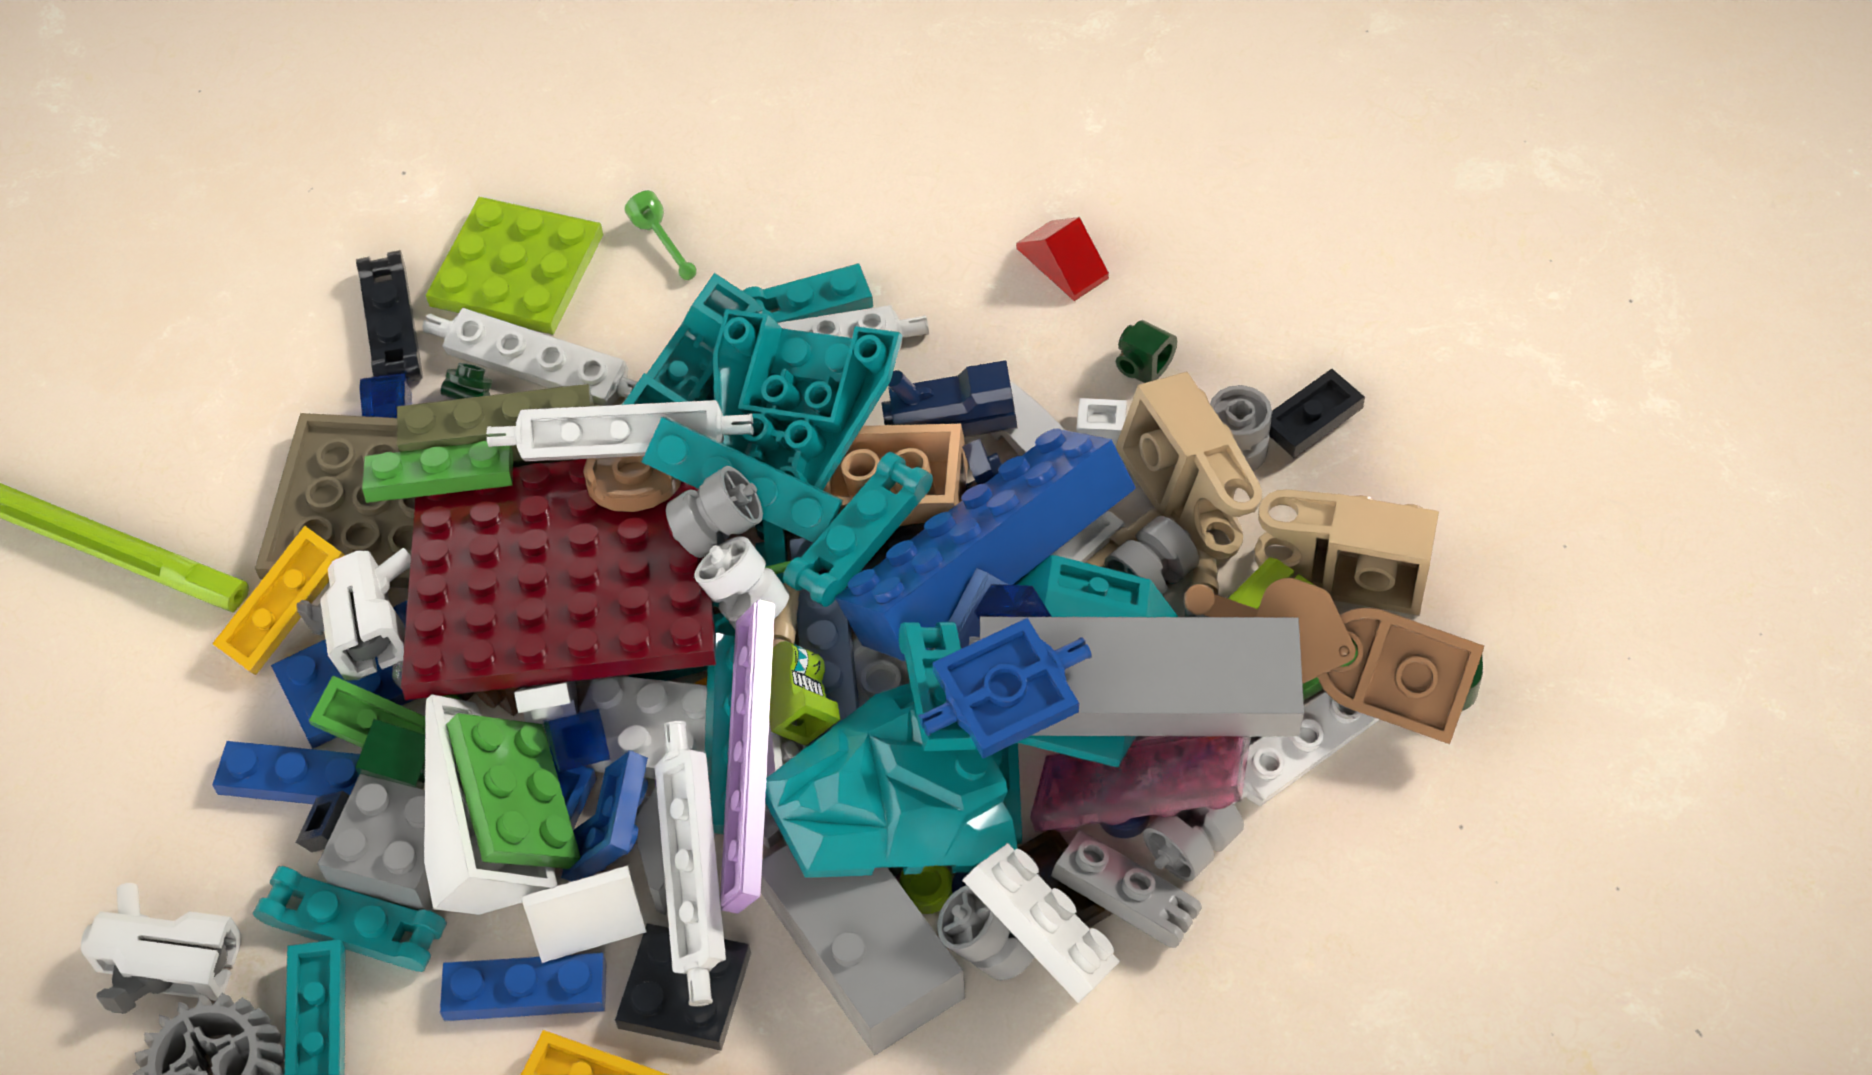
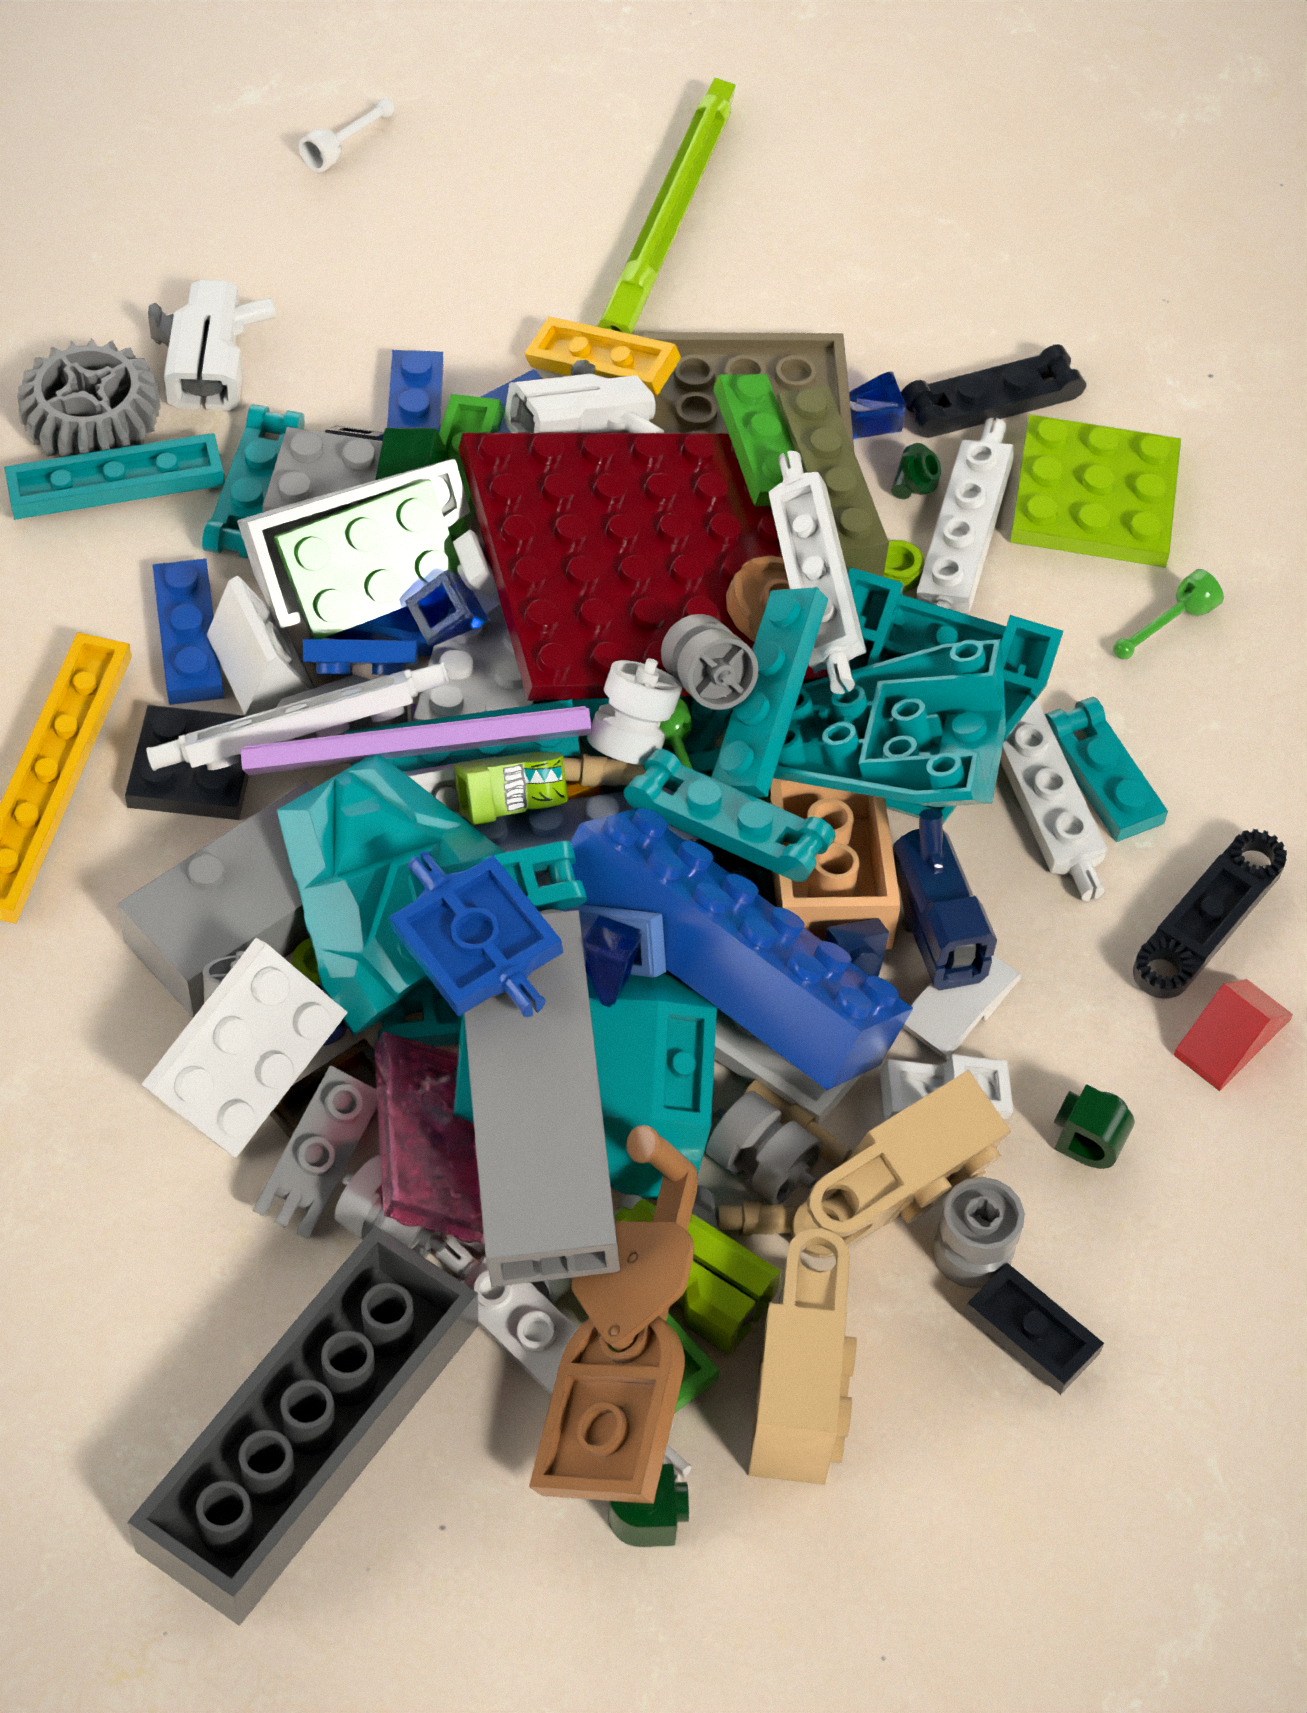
camera: 75 degrees right, 0 degrees up
none -> dark grey brick [127,1226,478,1626]
none -> black plate [1133,829,1287,999]

